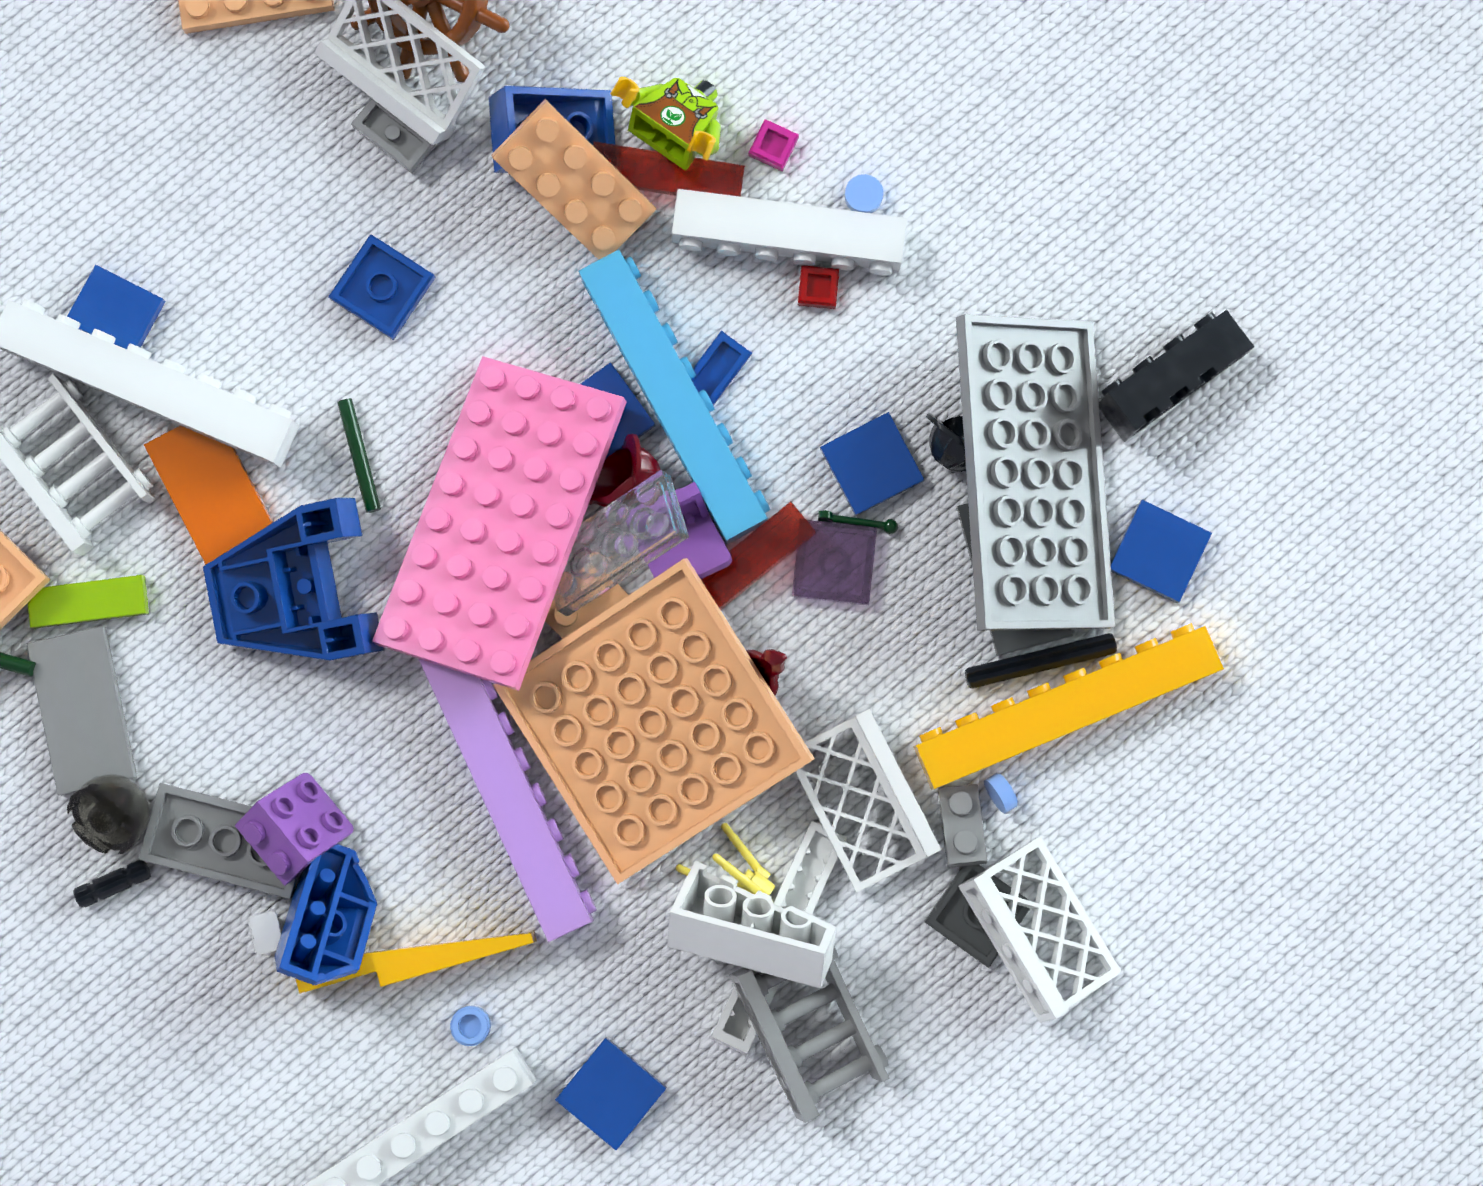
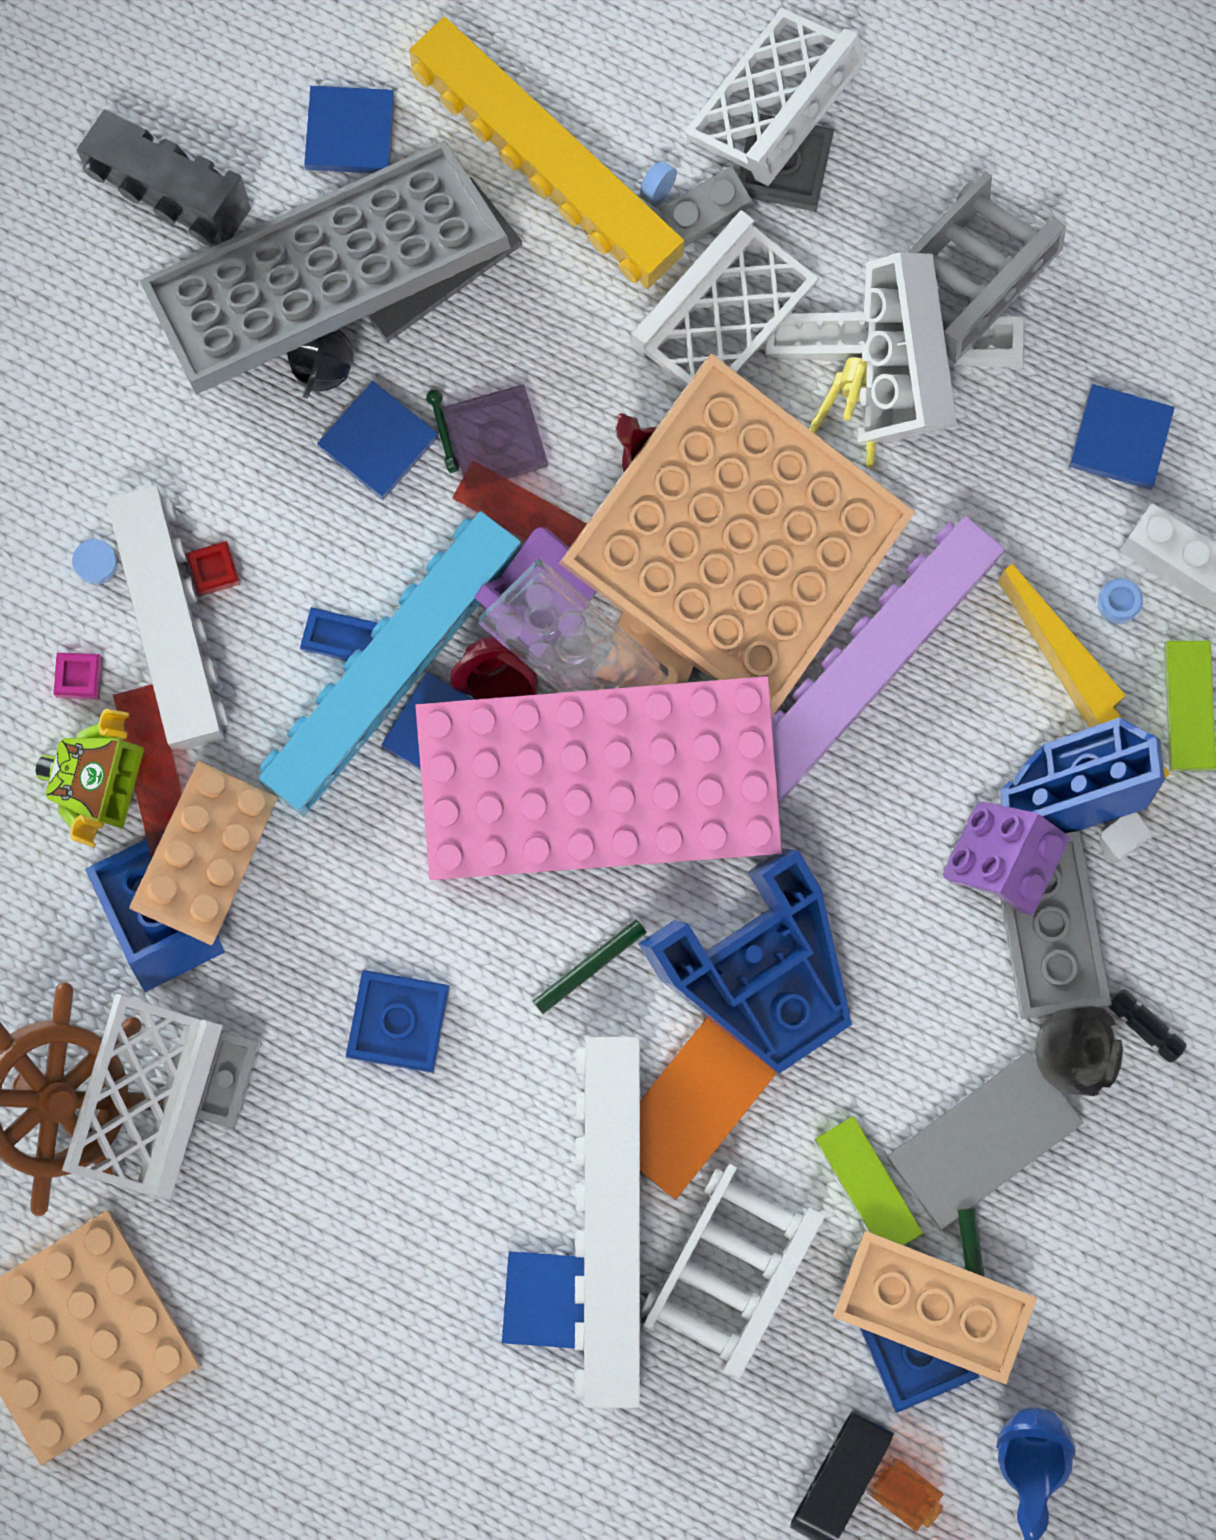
camera: 115 degrees left, 5 degrees down
black axle [965,633,1117,689] -> none
none -> lime tile [1164,641,1216,771]

